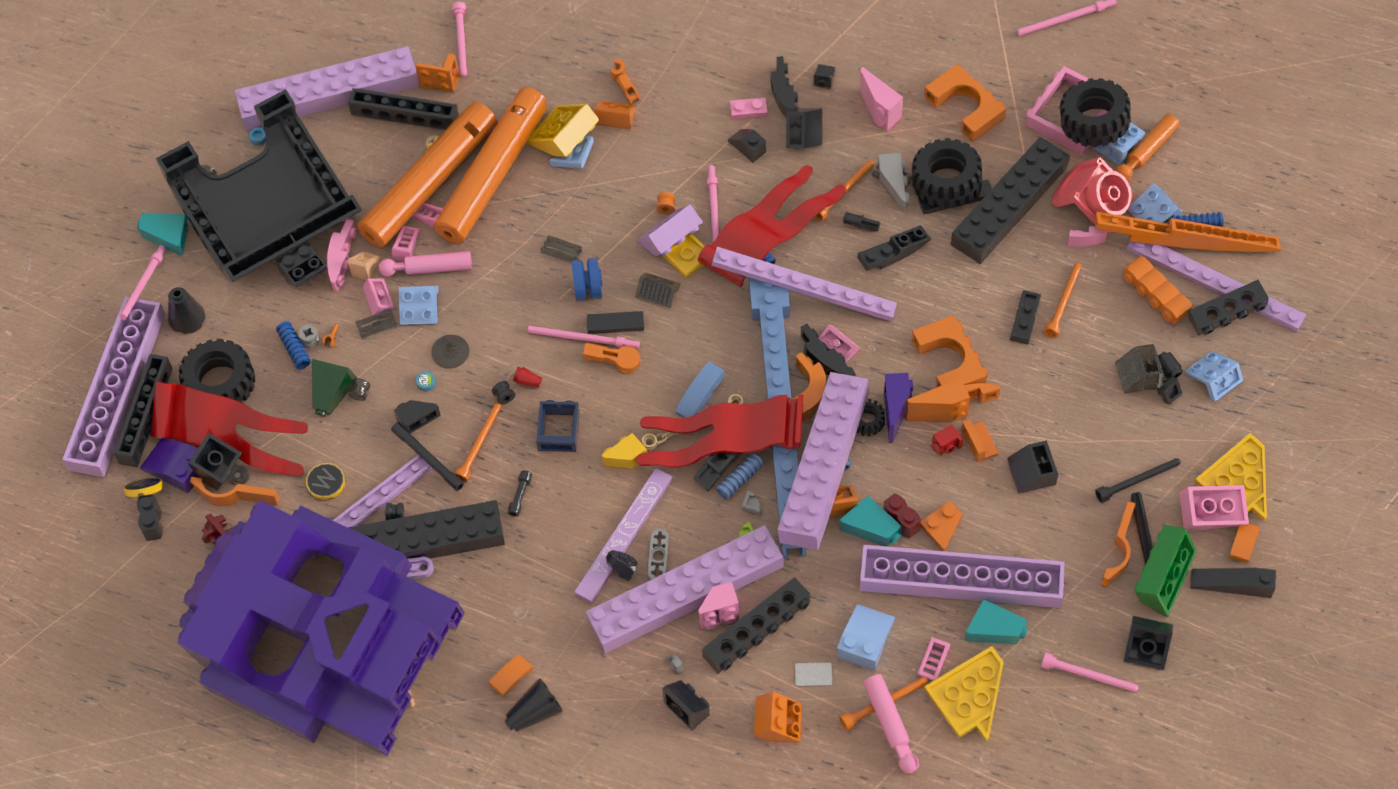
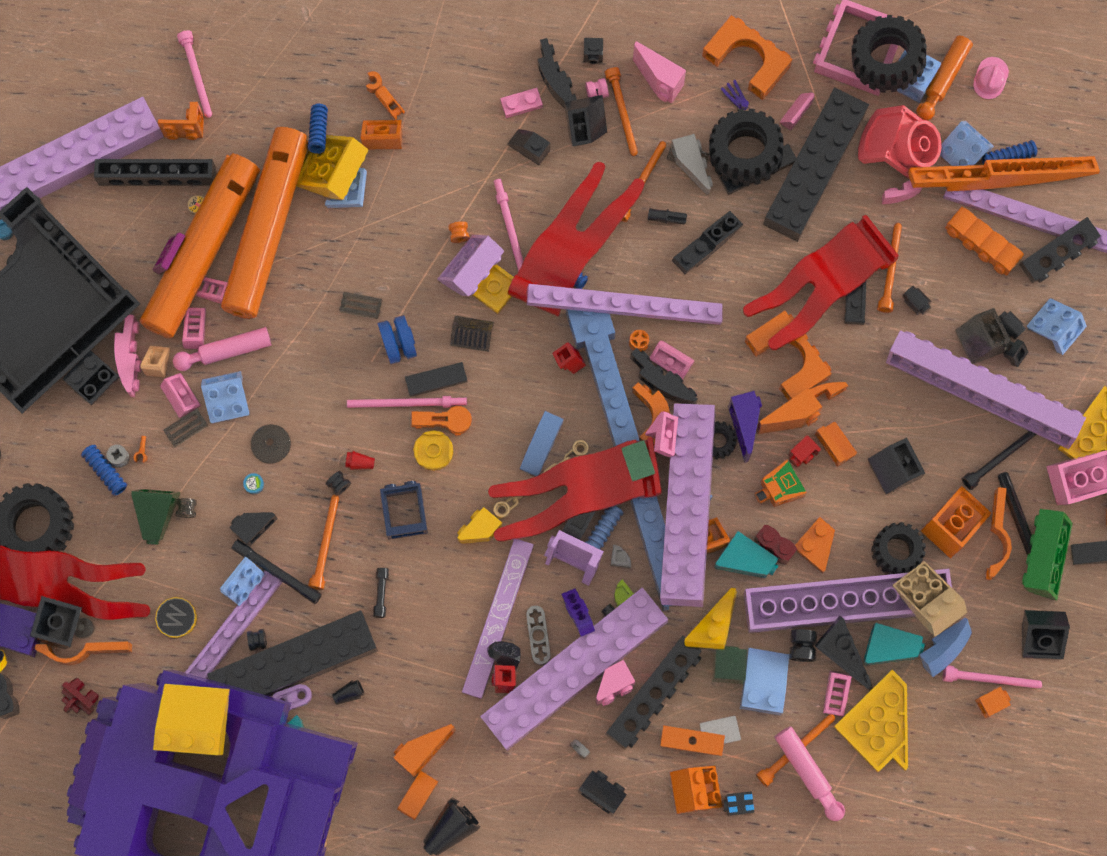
camera: 15 degrees left, 15 degrees up
none -> magenta tile [152,232,185,274]
none -> yellow slope [153,684,230,755]
none -> light blue bracket [220,557,265,606]
none -> blue piece [308,103,328,154]
none -> black cone [332,680,364,705]
none -> orange slope [394,724,456,778]
none -> yellow tile [413,430,454,471]
none -> red brick [491,665,516,693]
none -> lavender panel [544,530,604,586]
none -> red brick [552,342,586,374]
none -> dark purple piece [561,588,595,637]
none -> bright pink wheel [585,78,609,98]
none -> orange piece [604,67,638,156]
none -> clear green sticker [622,440,655,481]
none -> orange wheel [629,330,649,352]
none -> bright pink slope [646,412,678,457]
none -> orange tile [660,725,725,756]
none -> yellow wing [684,588,737,649]
none -> clear green head [712,646,747,684]
none -> dark purple piece [721,80,749,110]
none -> black brick [722,791,755,816]
none -> red flag [743,215,899,350]
none -> torso [754,460,807,507]
none -> bright pink slope [780,93,815,130]
none -> black wheel [789,629,817,662]
none -> black wing [815,615,873,691]
none -> black tyre [871,522,926,575]
none -> lavender brick [886,330,1086,449]
none -> tan slope [892,561,967,637]
none -> black brick [902,286,932,315]
none -> orange slope [920,486,991,559]
none -> medium blue slope [920,617,972,677]
none -> bright pink piece [973,57,1009,99]
none -> orange brick [975,686,1011,719]

